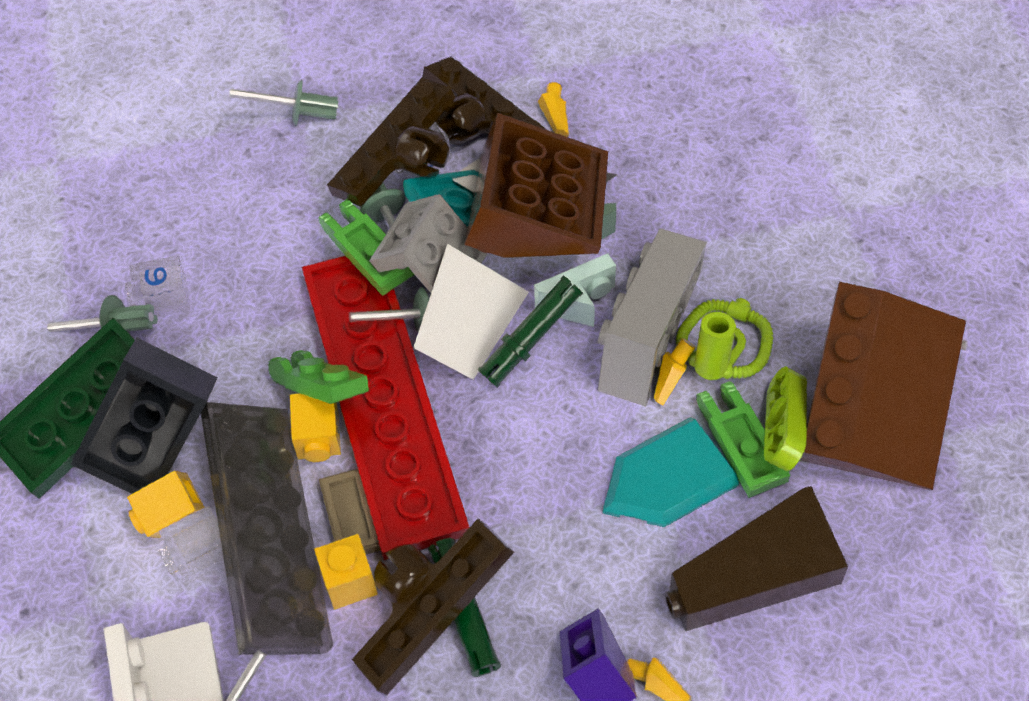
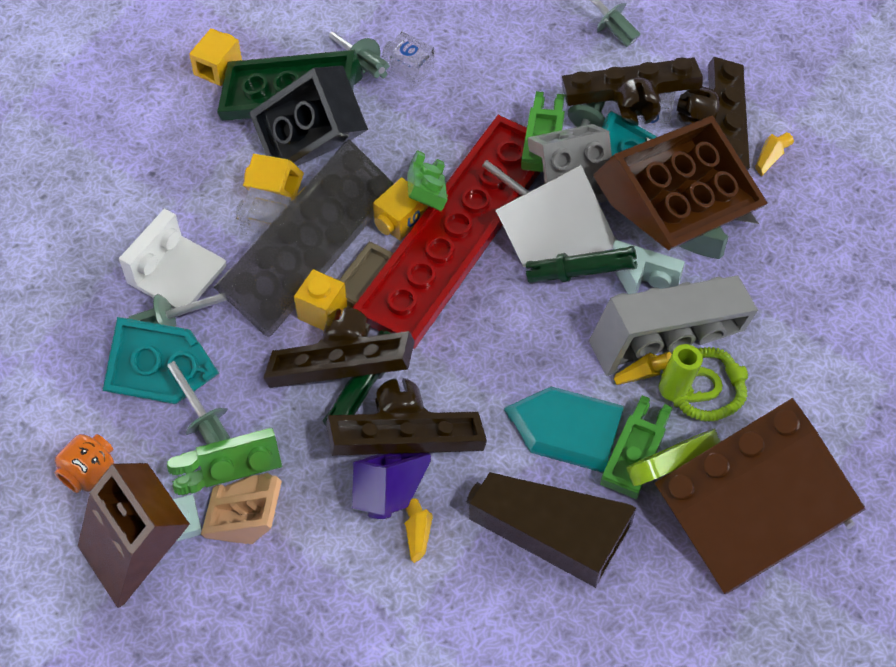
camera: 45 degrees right, 0 degrees up
none -> dark brown plate [326,378,487,456]

